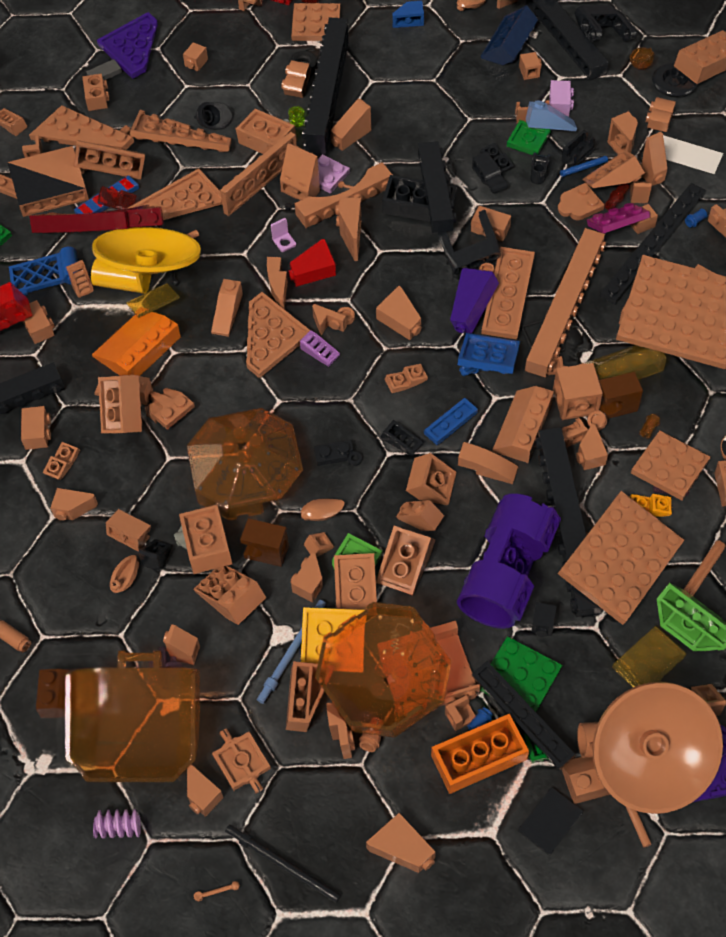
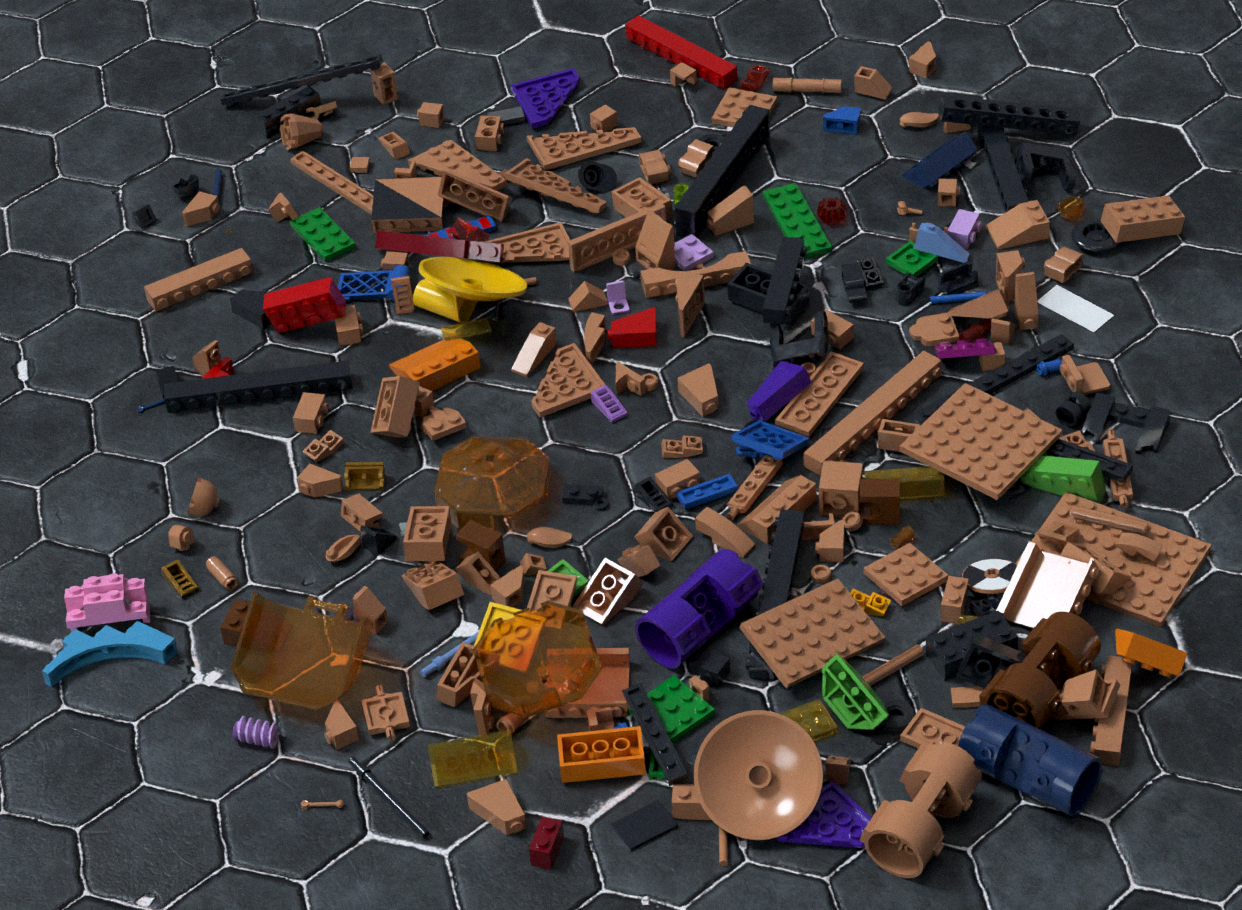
camera: 20 degrees right, 15 degrees down
none -> pearl gold hinge [344,462,386,491]
none -> nougat brick [381,252,410,271]
none -> nougat brick [417,102,445,128]
none -> clear yellow slope [427,729,517,787]
none -> nougat slope [456,552,500,595]
none -> nougat wing [527,127,641,171]
none -> dark red brick [529,816,564,869]
none -> nougat slope [568,281,608,313]
none -> nougat tile [613,249,631,266]
none -> nougat brick [639,150,671,185]
none -> nougat brick [655,459,700,500]
none -> nougat plate [689,675,710,702]
none -> nougat plate [726,455,783,521]
none -> green plate [762,183,832,259]
none -> nougat tile [811,565,831,584]
none -> clear red gear [817,196,847,225]
none -> nougat slope [878,419,921,452]
none -> nougat hand [897,201,922,216]
none -> nougat slope [986,200,1050,250]

